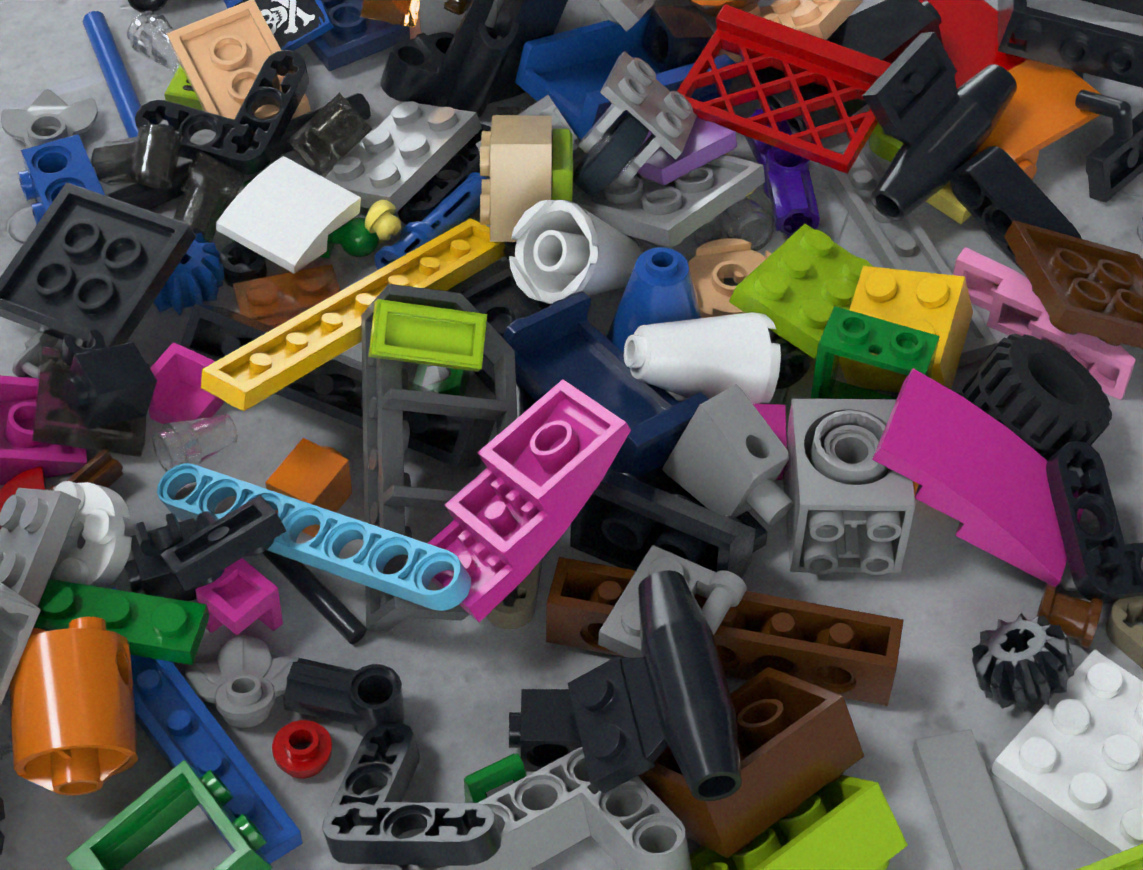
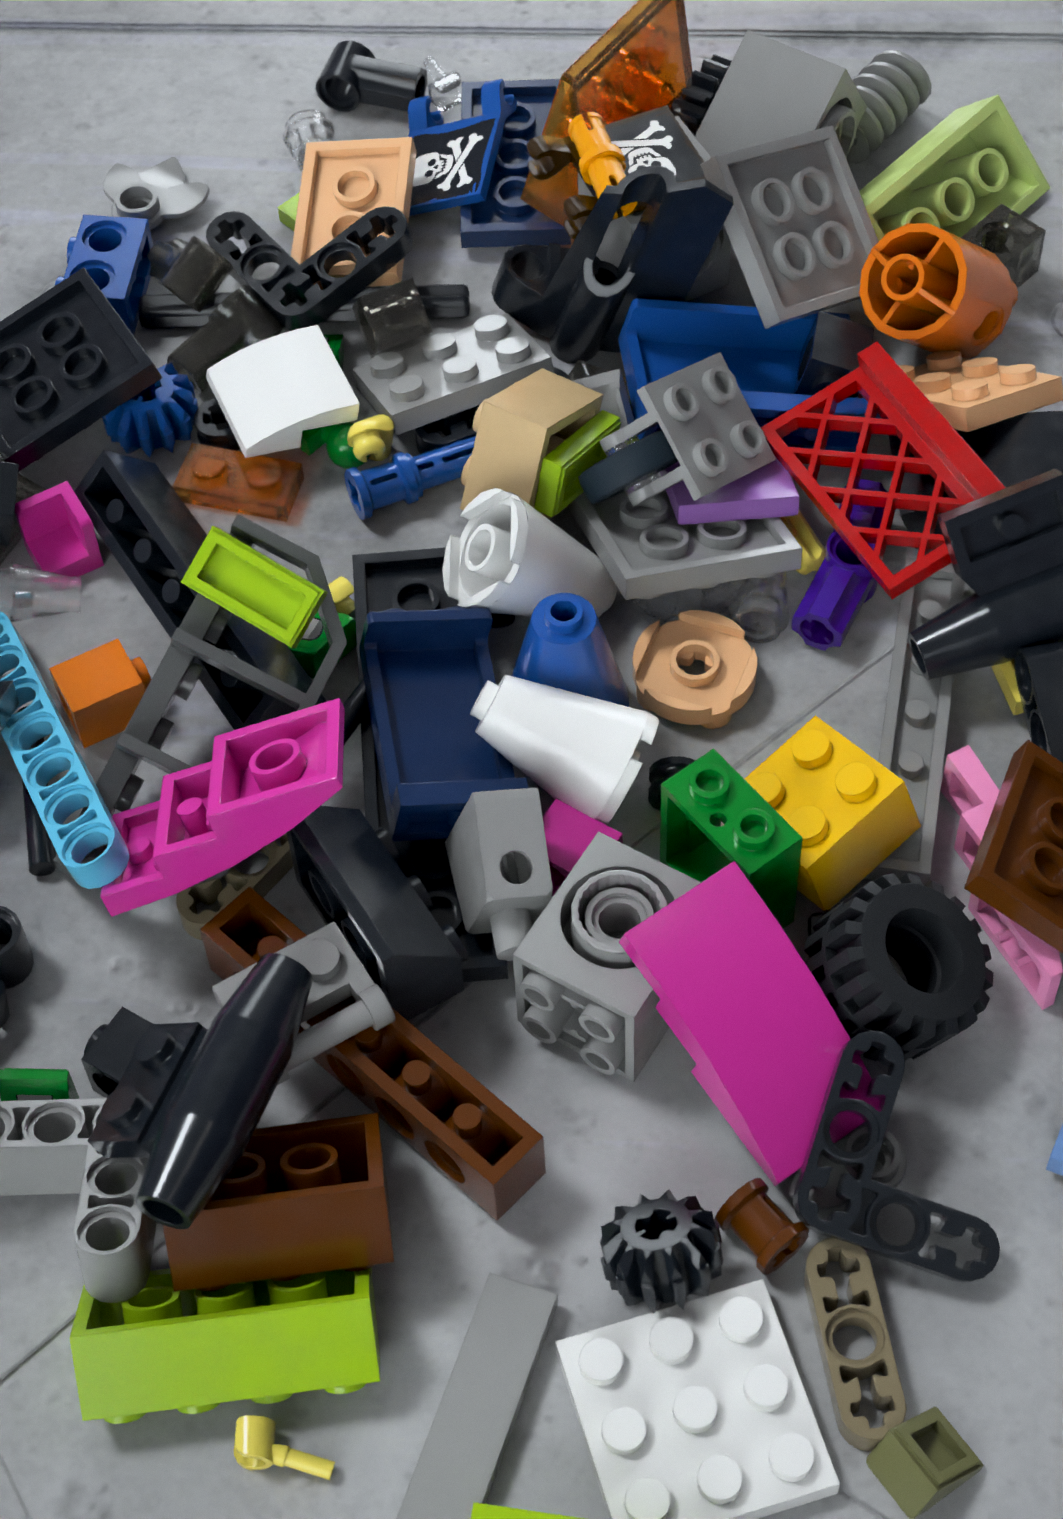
camera: 35 degrees right, 5 degrees up
blue piece [83,11,166,178] -> none
yellow plate [201,218,505,411] -> none
lime plate [729,224,873,359] -> none

